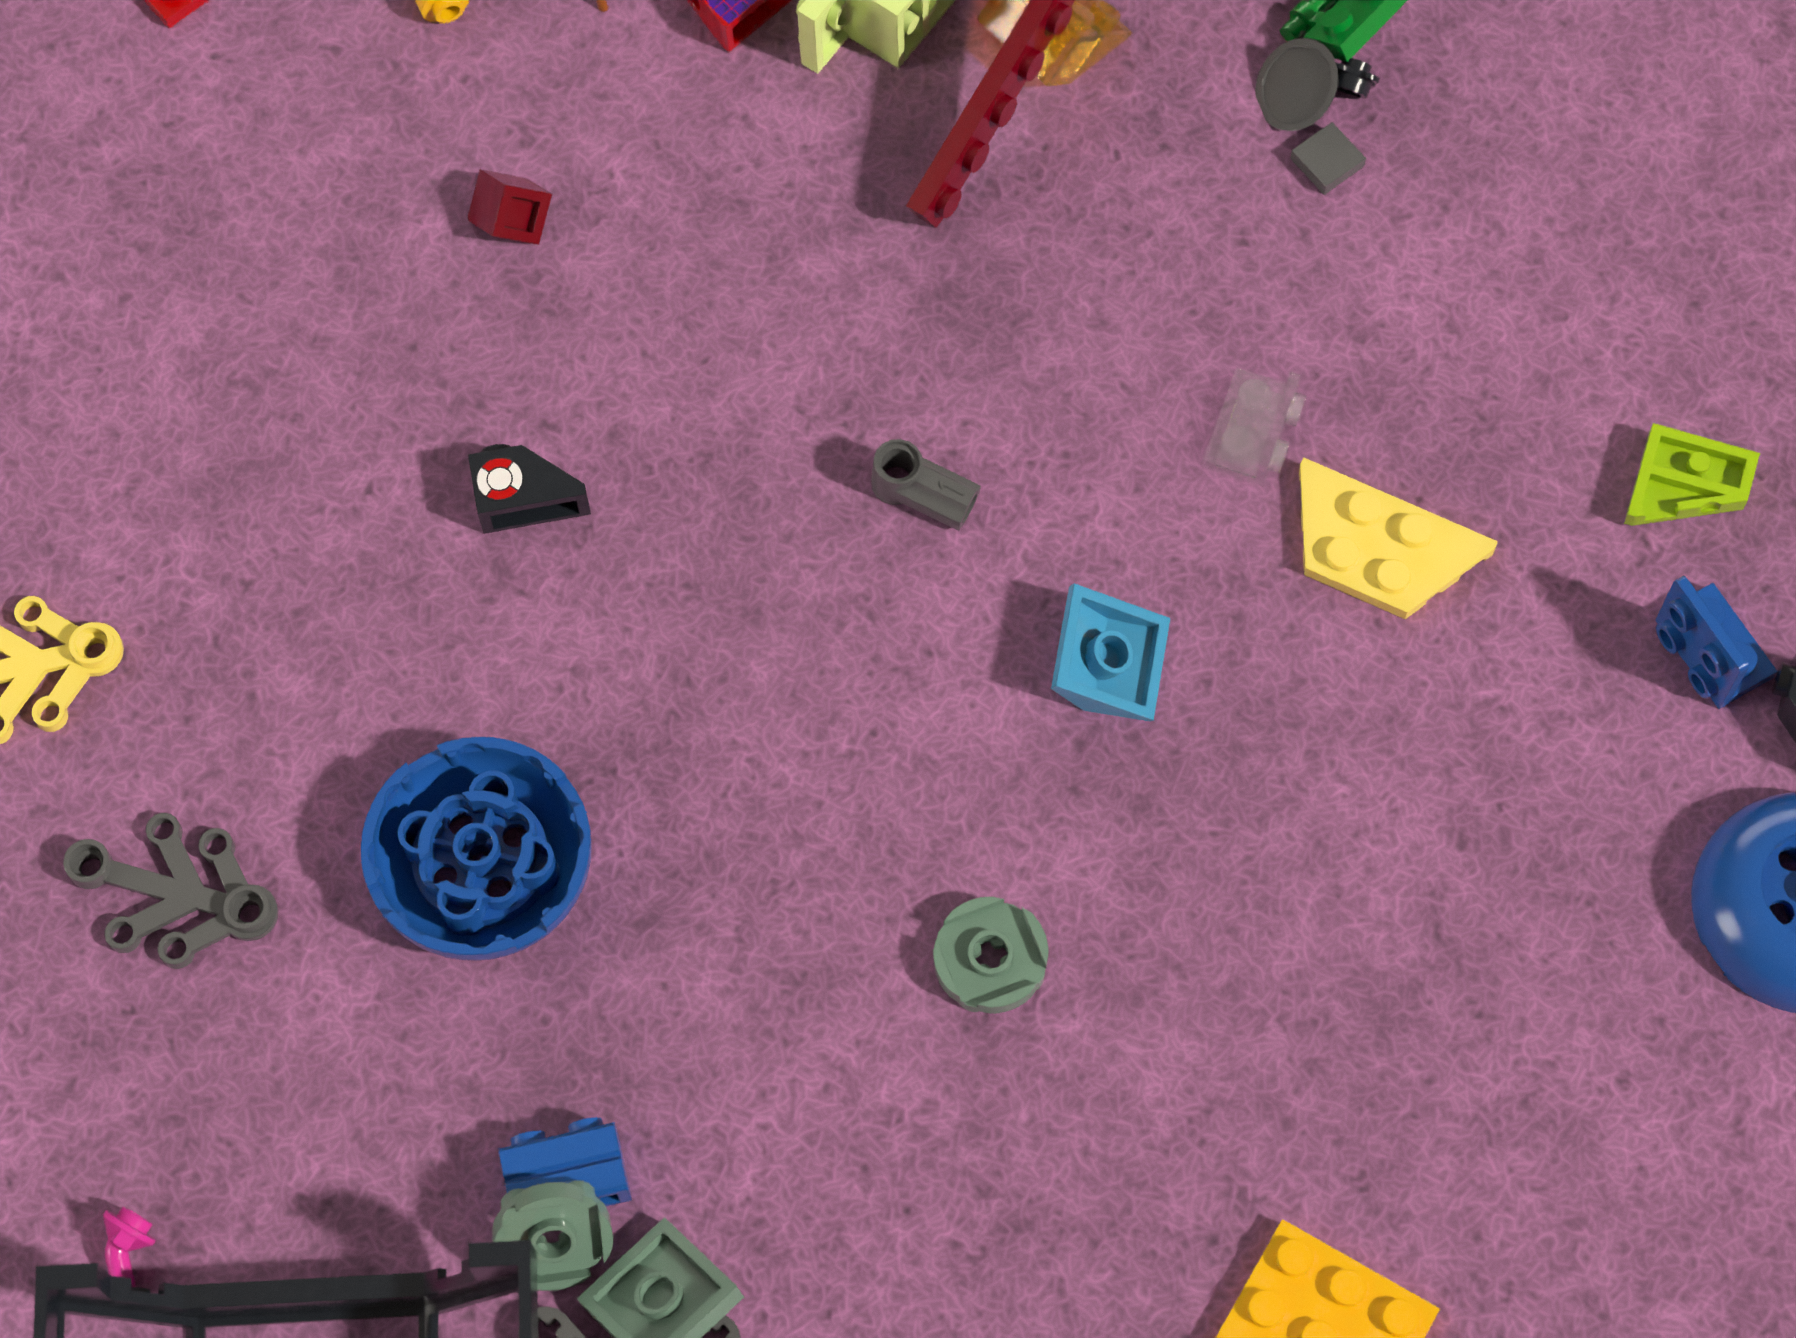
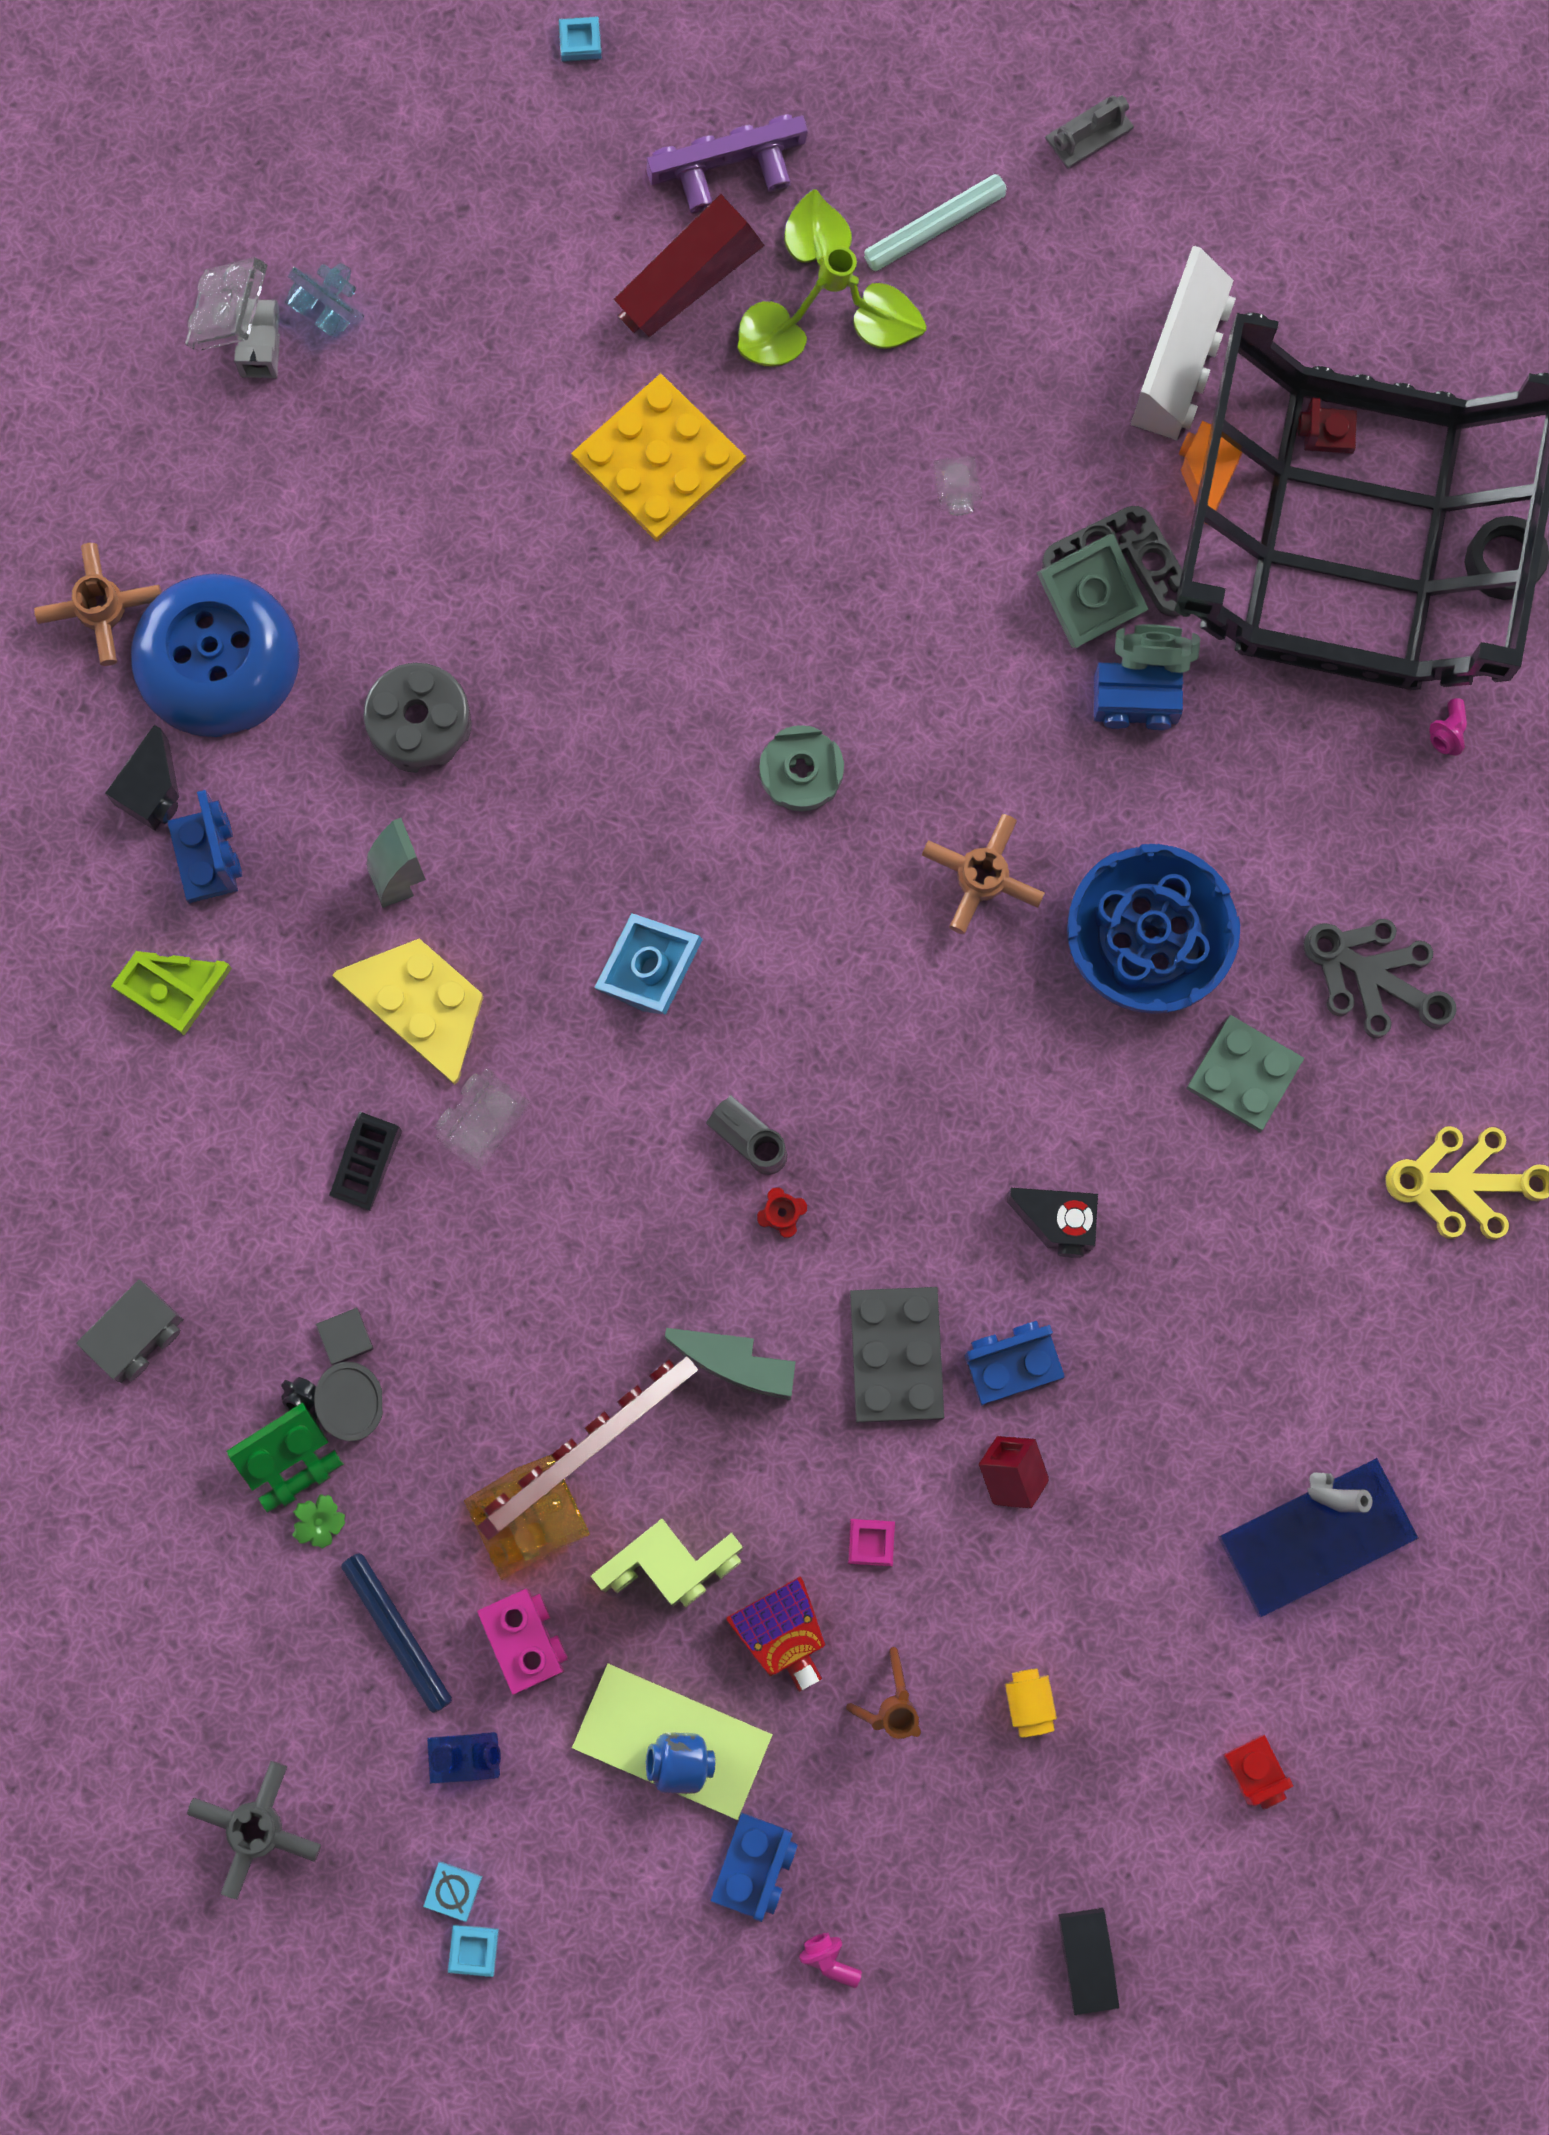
camera: 170 degrees left, 10 degrees up
none -> dark grey brick [76,1279,184,1383]
none -> black slope [329,1112,402,1211]
none -> dark grey plate [363,662,472,773]
none -> sand green slope [366,818,426,908]
none -> sand green slope [665,1328,796,1400]
none -> red plate [757,1187,807,1238]
none -> dark pink tile [848,1519,895,1567]
none -> dark grey plate [850,1287,944,1423]
none -> nougat bar [922,814,1045,934]
none -> blue bracket [964,1321,1065,1406]
none -> sand green plate [1186,1015,1304,1132]
none -> clear blue plate [1218,1458,1418,1617]
none -> light grey arm [1307,1473,1372,1513]

